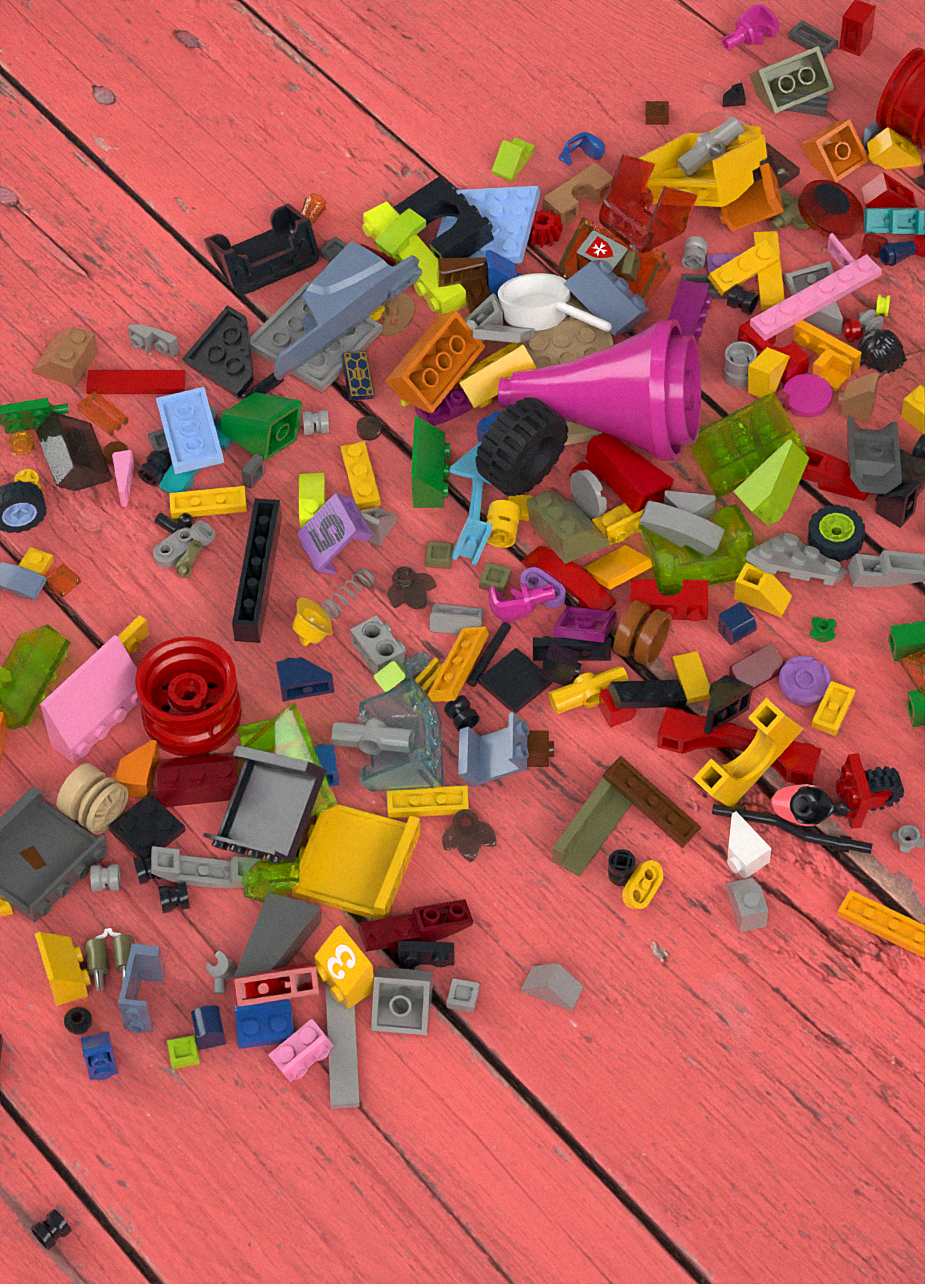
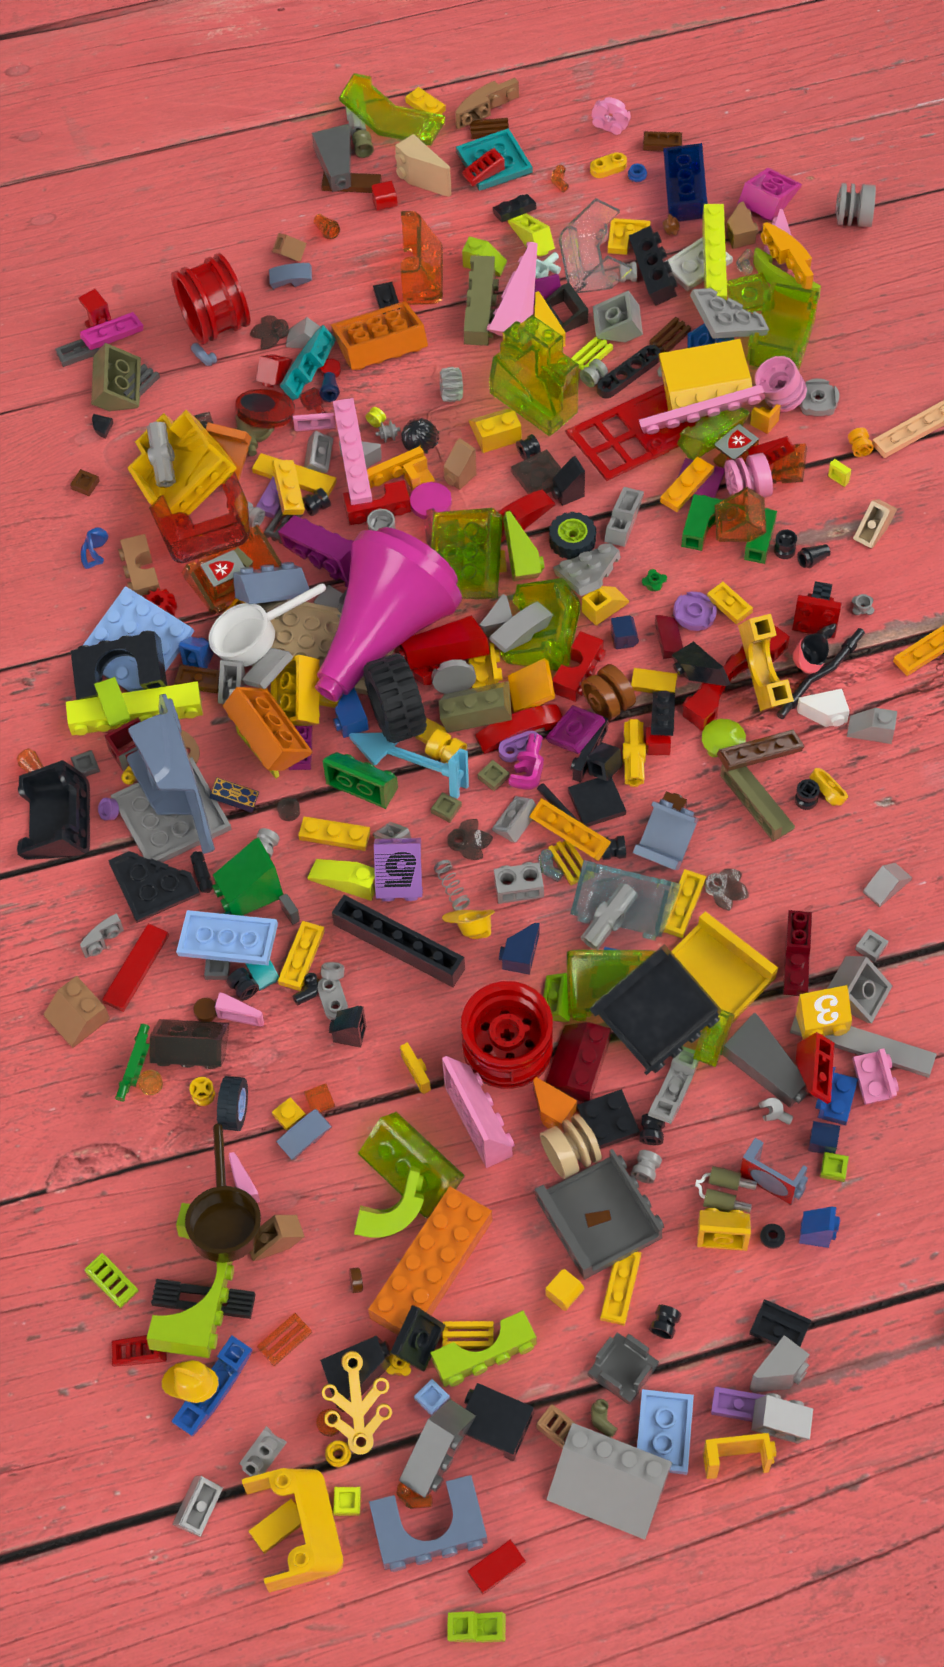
camera: 65 degrees left, 5 degrees up
clear orange tile [77,391,129,437] -> none
black wheel [158,882,190,913] -> none
olive arm [175,540,203,578] -> none
lime slope [374,661,406,692] -> none
black plate [398,941,455,968] -> none
reddish brown slope [437,257,487,287] -> none
lime slope [492,137,535,182] -> none
dark pink piece [721,4,780,51] -> none
yellow slope [748,347,790,402] -> none
orange slope [801,119,870,183] -> none
red plate [842,318,861,342] -> none
dark grey piece [847,416,902,494] -> none
yellow slope [867,127,922,170] -> none
none -> dark pink plate [80,312,143,350]
none -> medium lavender tile [98,798,119,820]
none -> black slope [329,1006,367,1048]
none -> lime dish [702,719,746,757]

